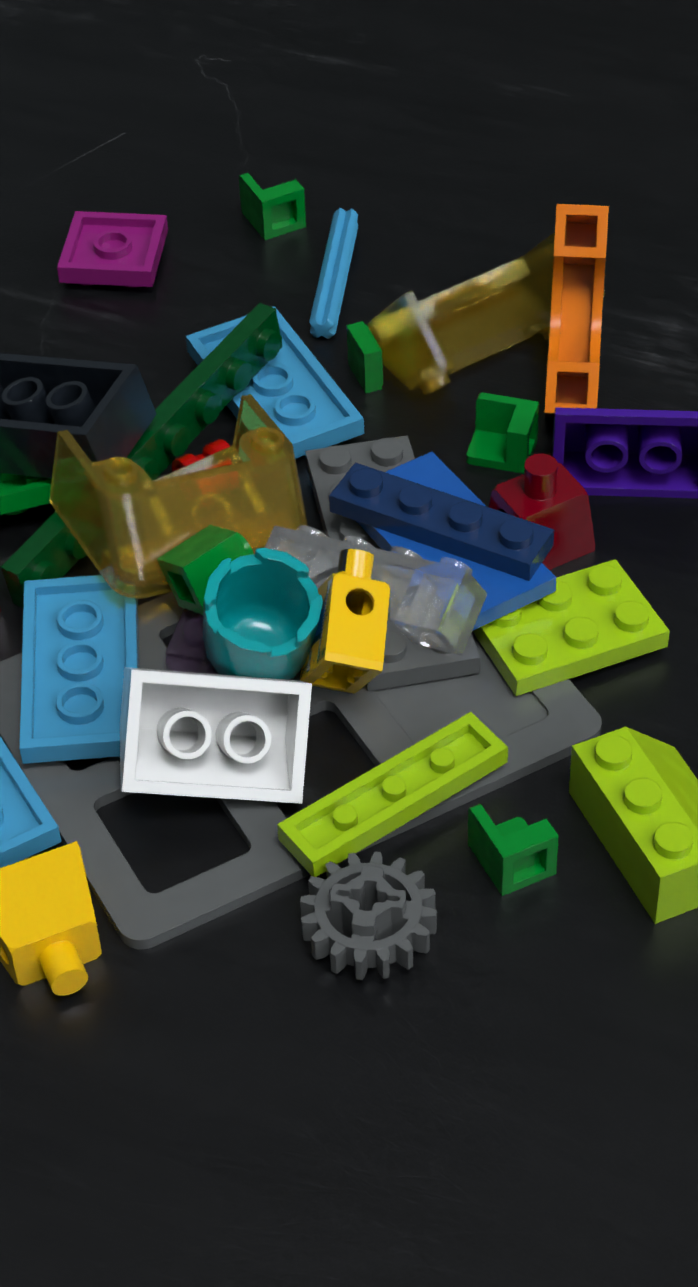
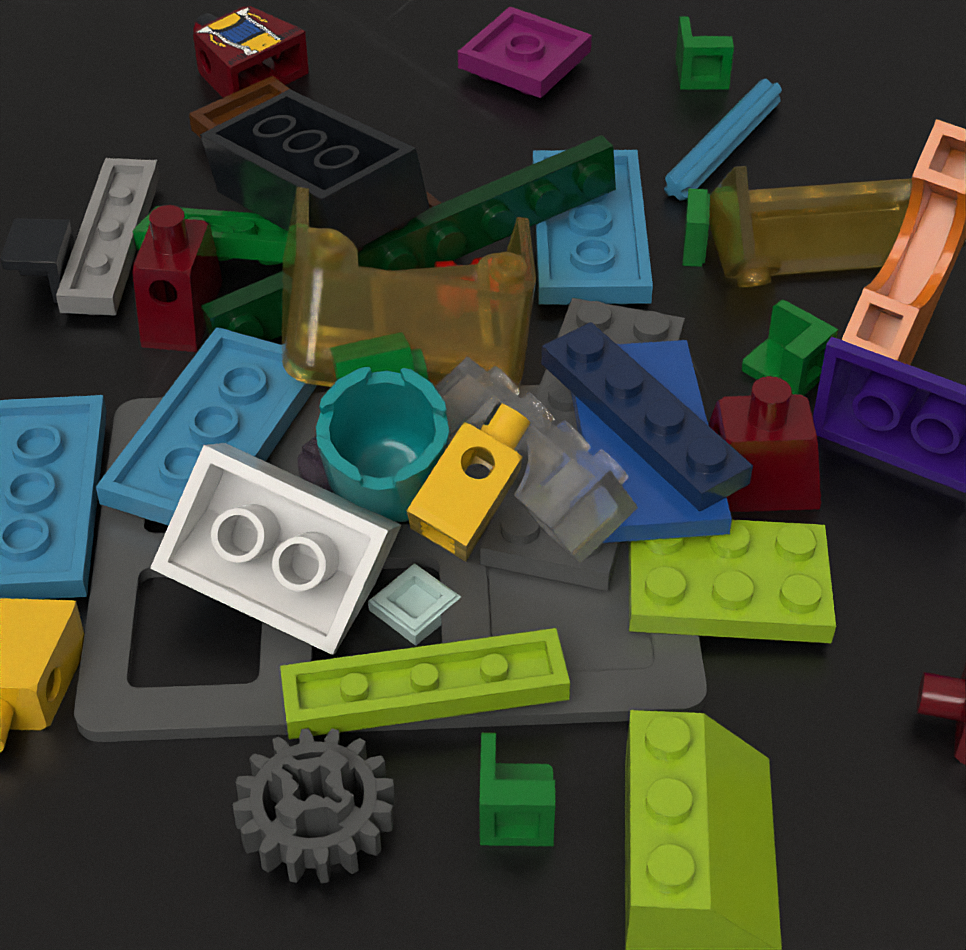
camera: 25 degrees right, 0 degrees up
none -> light aqua tile [368,563,461,646]

